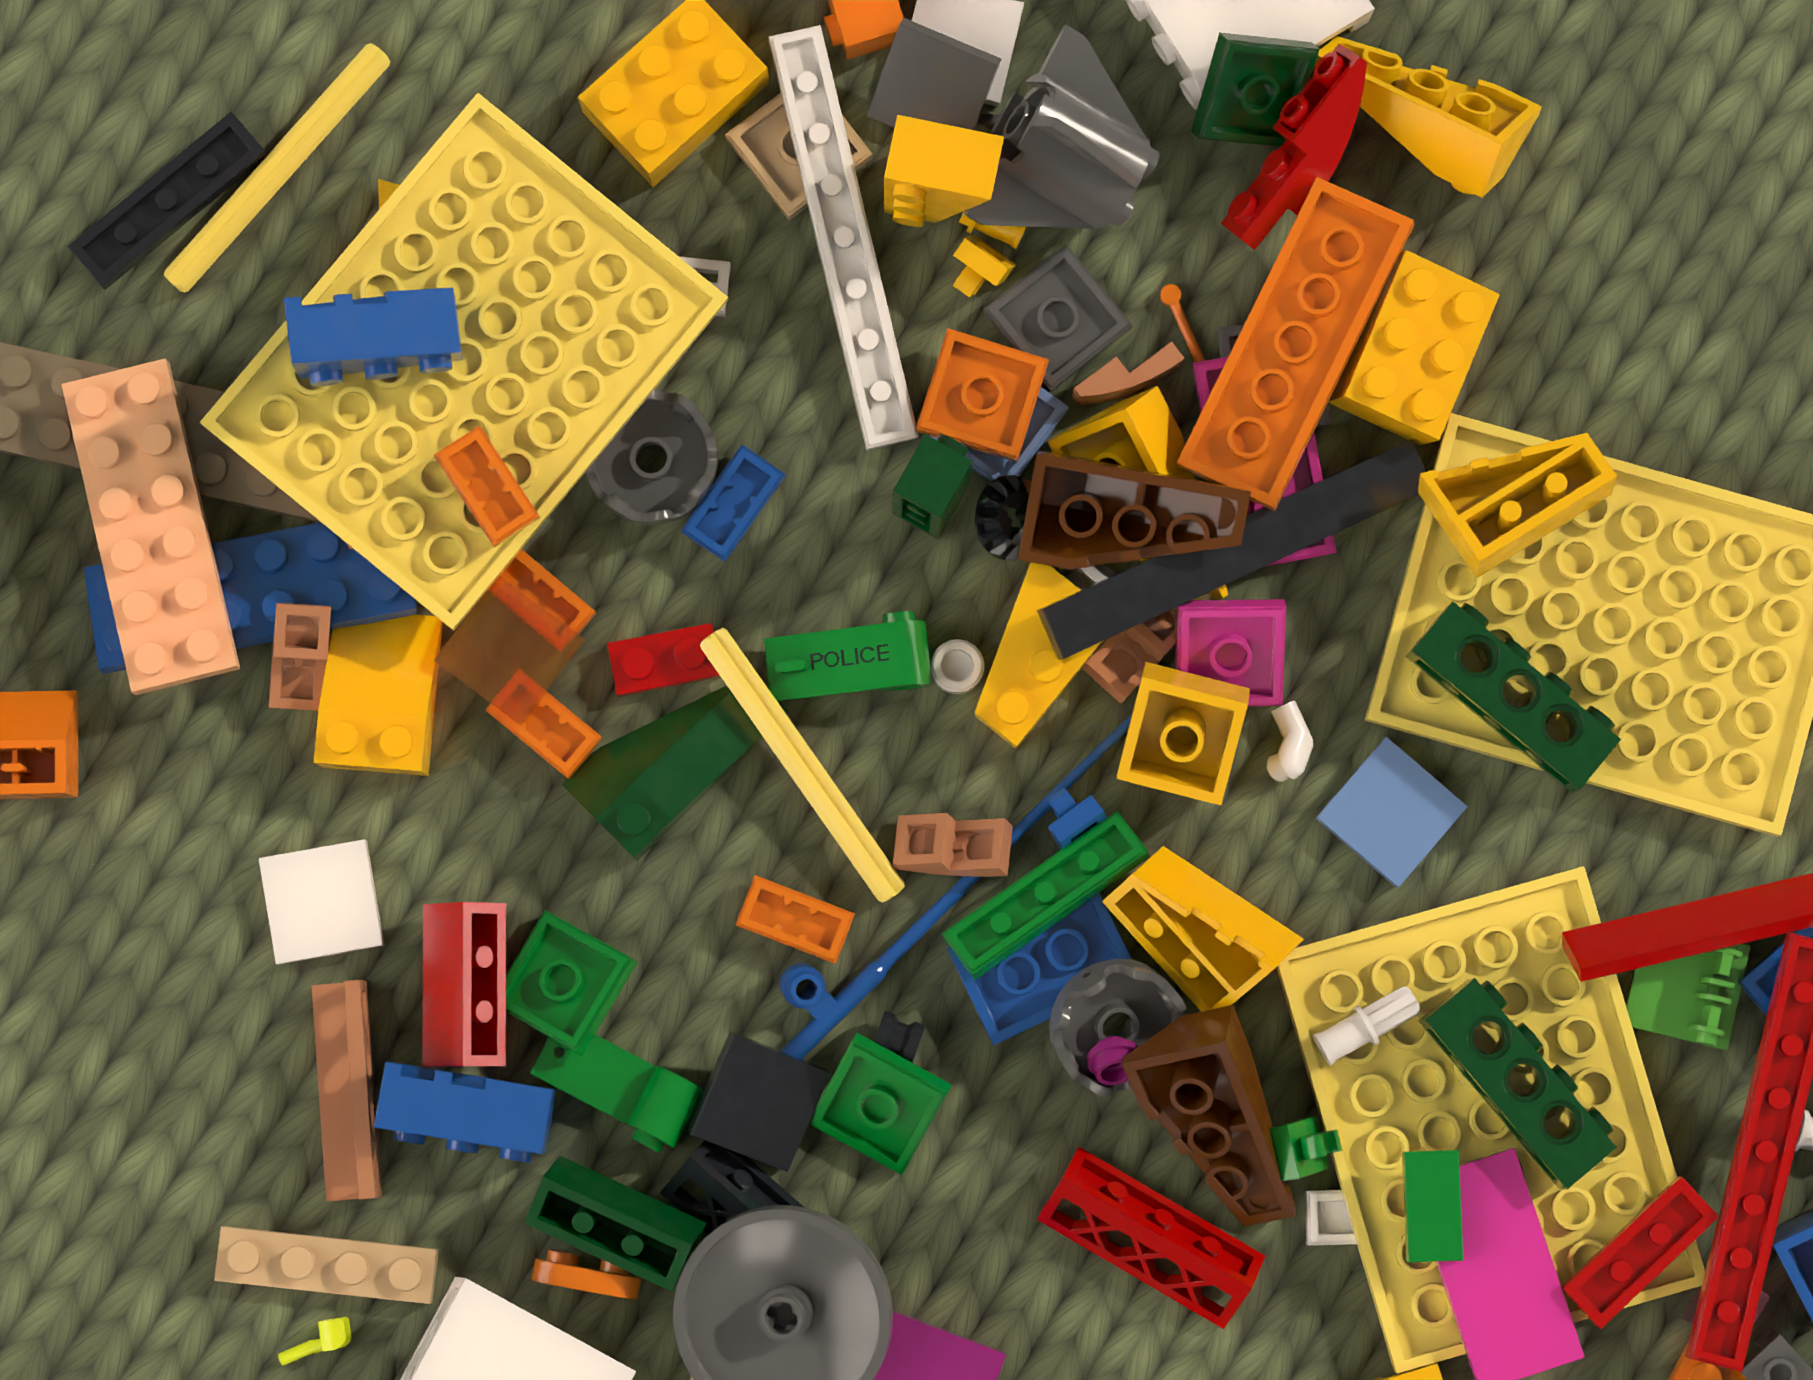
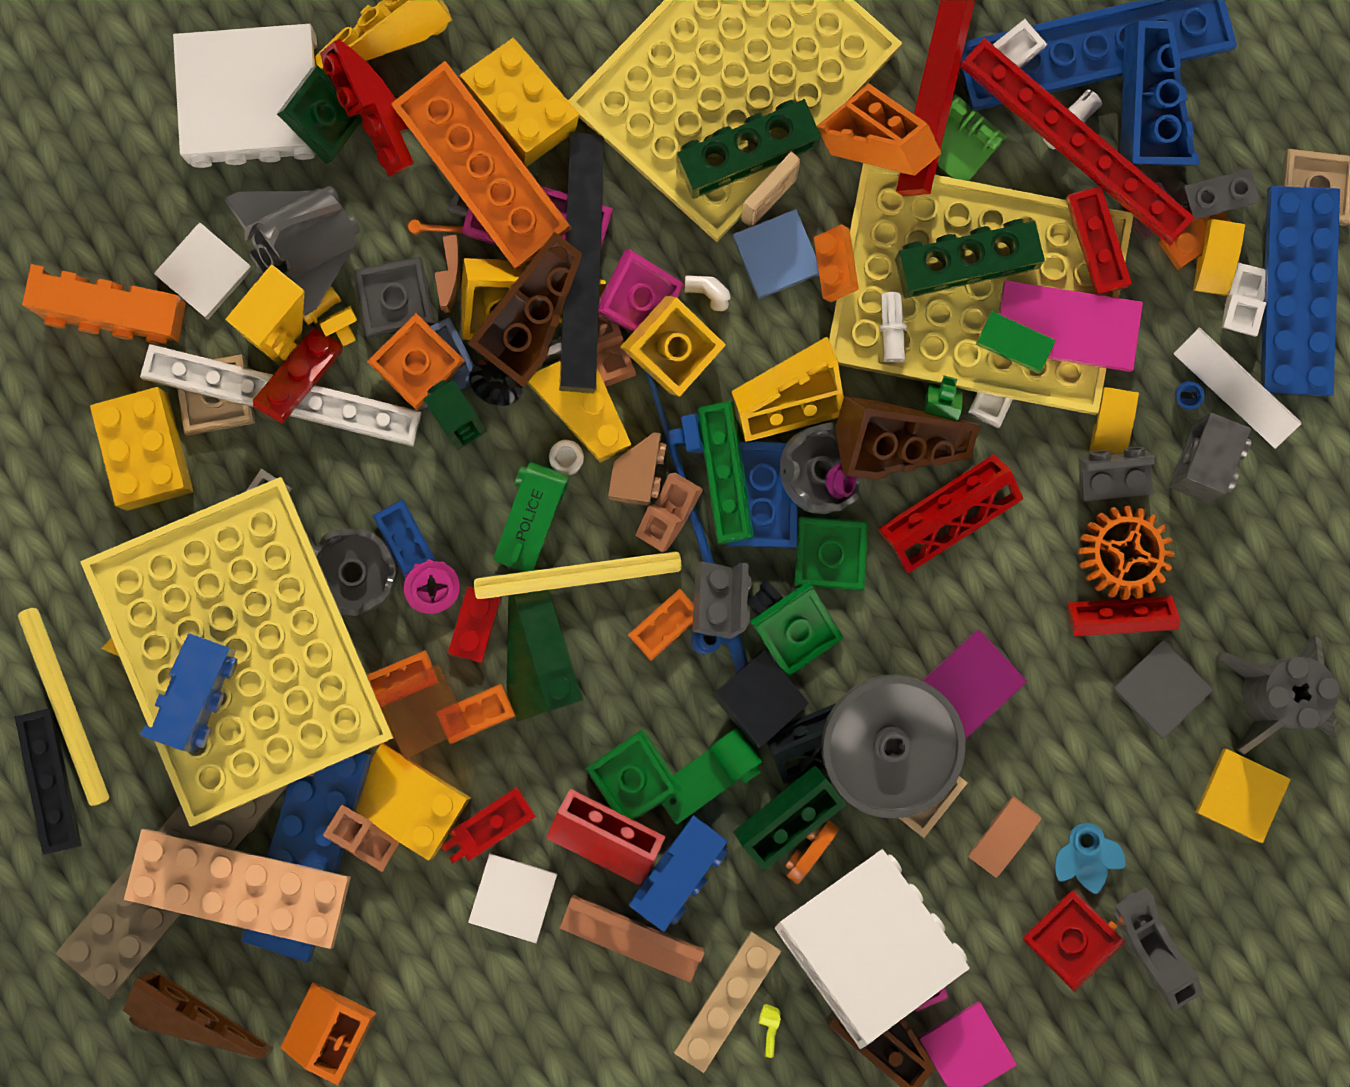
camera: 60 degrees left, 0 degrees up
orange plate [434,425,540,548] -> none
dark grey tile [867,18,1002,131] -> none
yellow wedge [1418,433,1617,578] -> none
none -> red plate [253,328,343,424]
none -> dark pink gear [403,559,460,614]
none -> red hinge [441,787,537,864]
none -> medium nougat slope [608,433,666,506]
none -> dark grey bracket [693,561,751,639]
none -> tan tile [741,152,800,228]
none -> green tile [794,517,868,591]
none -> orange plate [813,224,859,302]
none -> orange wedge [817,83,942,176]

